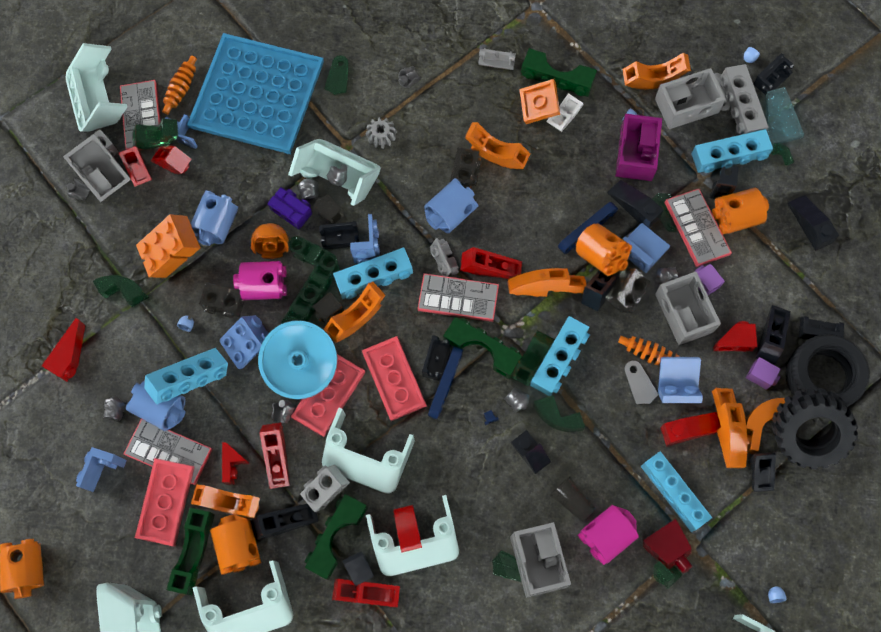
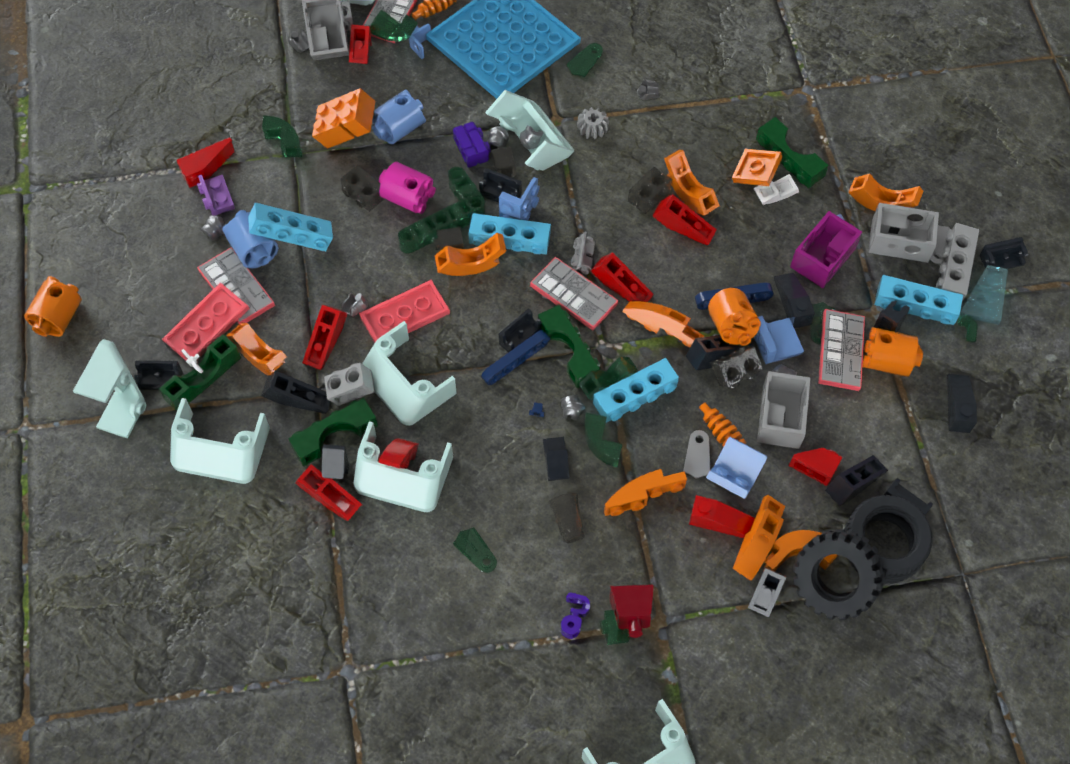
camera: 25 degrees right, 10 degrees down
medium blue bracket [76,447,127,492] -> none
red slope [150,146,192,174] -> none
light blue hinge [177,316,194,332] -> none
orange cylinder [210,514,261,575] -> none
medium blue bracket [220,315,269,369] -> none
red slope [222,442,250,485] -> none
orange cylinder [251,223,289,259] -> none
medium azure dish [258,321,337,399] -> none
coral tile [361,336,427,421] -> none
medium blue cylinder [424,178,478,233] -> none
light grey hinge [478,48,516,70] -> none
light grey piece [510,522,571,598] -> none
dark pink cylinder [577,505,639,565] -> none
medium azure brick [641,451,712,532] -> none
medium lavender brick [694,263,725,296] -> none
light blue hinge [744,47,760,63] -> none
medium lavender brick [746,357,781,390] -> none
light blue hinge [768,586,787,603] -> none
none -> black hinge [134,360,183,390]
none -> white piece [181,349,204,373]
none -> medium lavender bracket [197,175,235,215]
none -> dark purple leg [561,593,590,639]
none -> orange slope [604,469,687,516]
none -> red slope [653,194,717,245]

